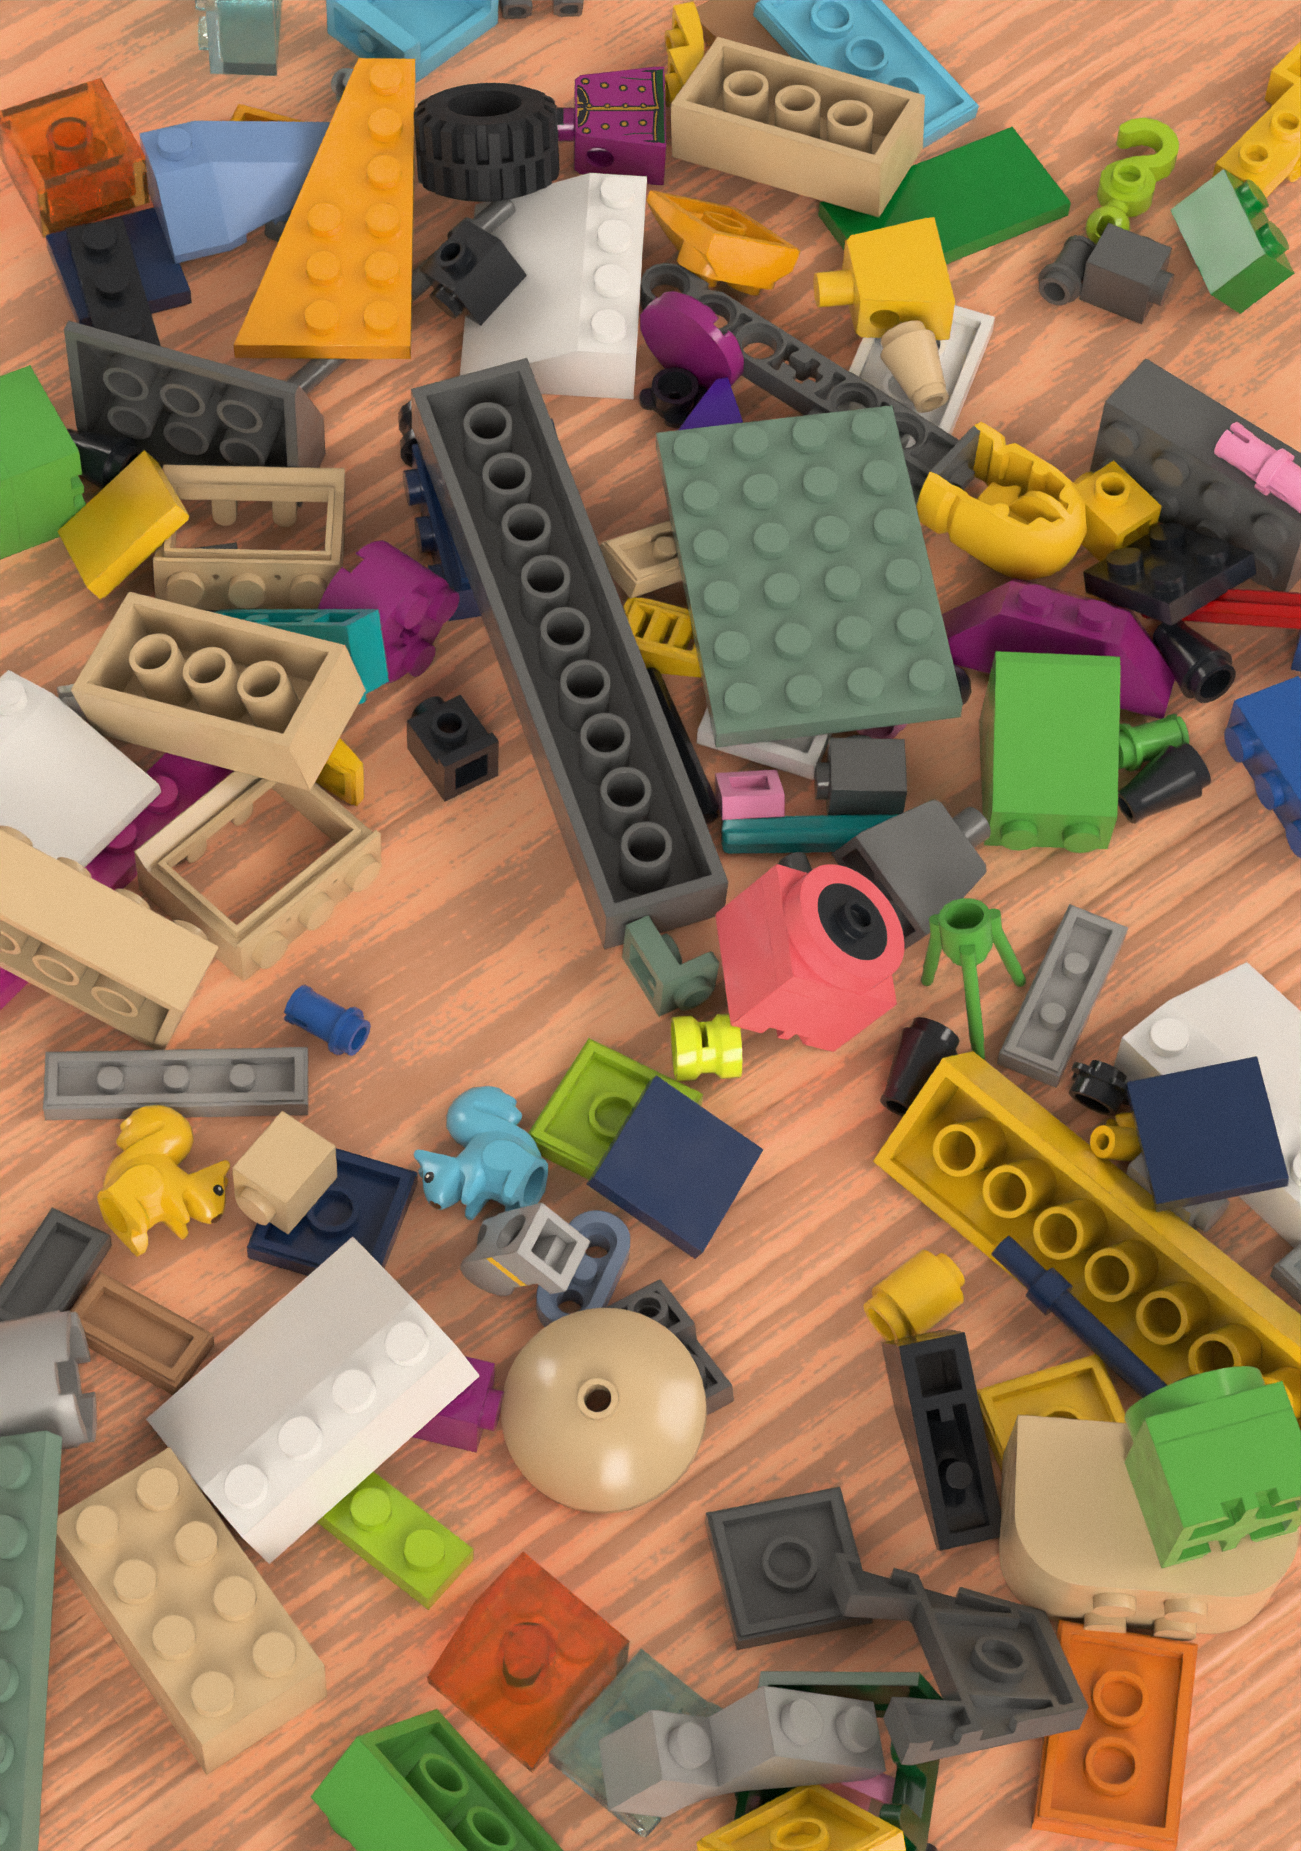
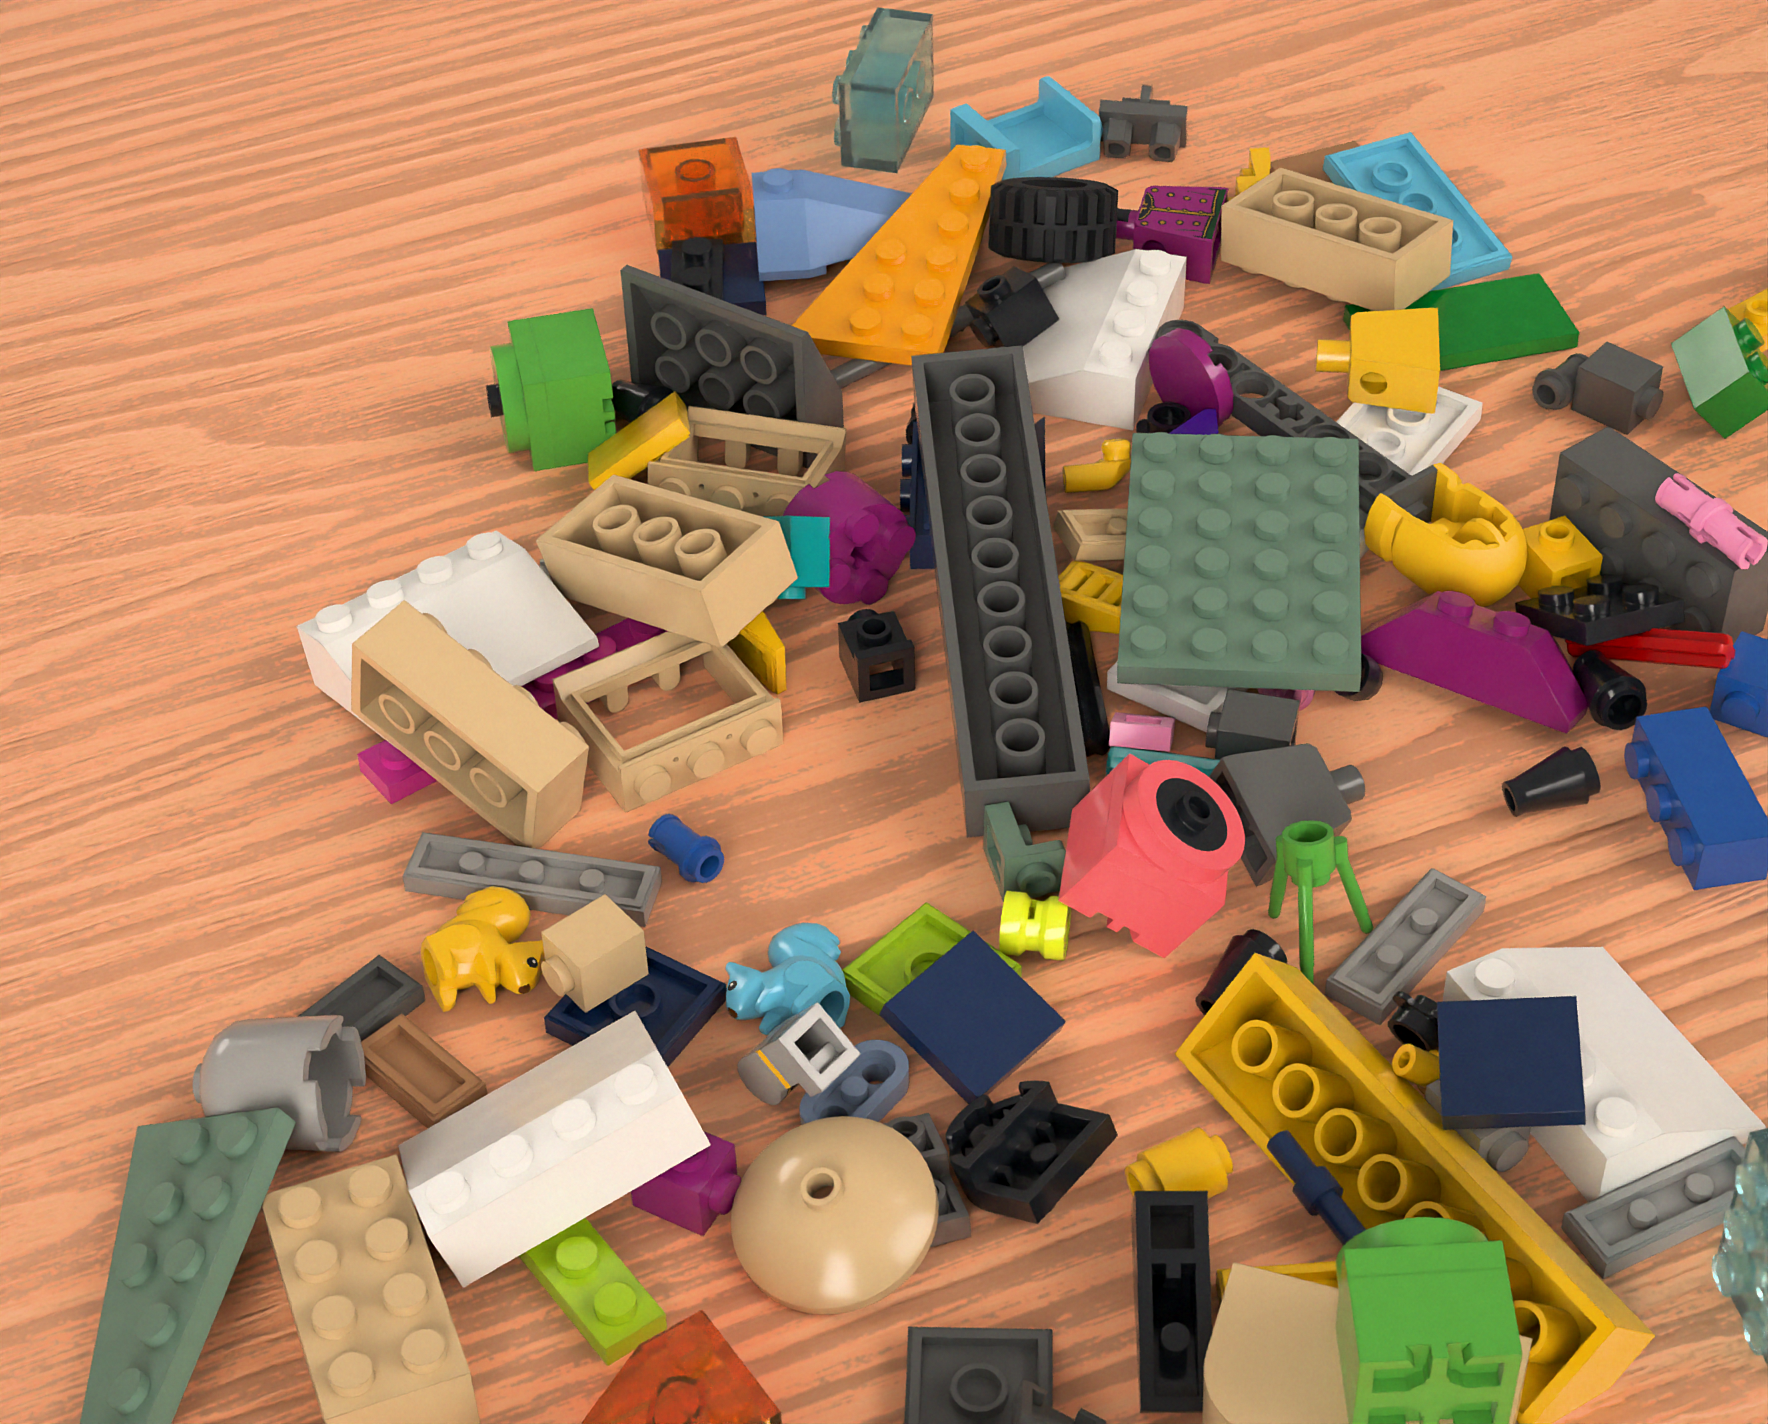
camera: 20 degrees right, 15 degrees down
light orange slope [646,190,801,296] -> none
tan cone [880,321,949,413] -> none
bright green slope [979,651,1121,853] -> none
lime piece [1085,118,1179,244] -> none
bright green pin [1118,713,1189,772] -> none
none -> black slope [945,1081,1118,1224]
none -> yellow arm [1063,438,1131,493]

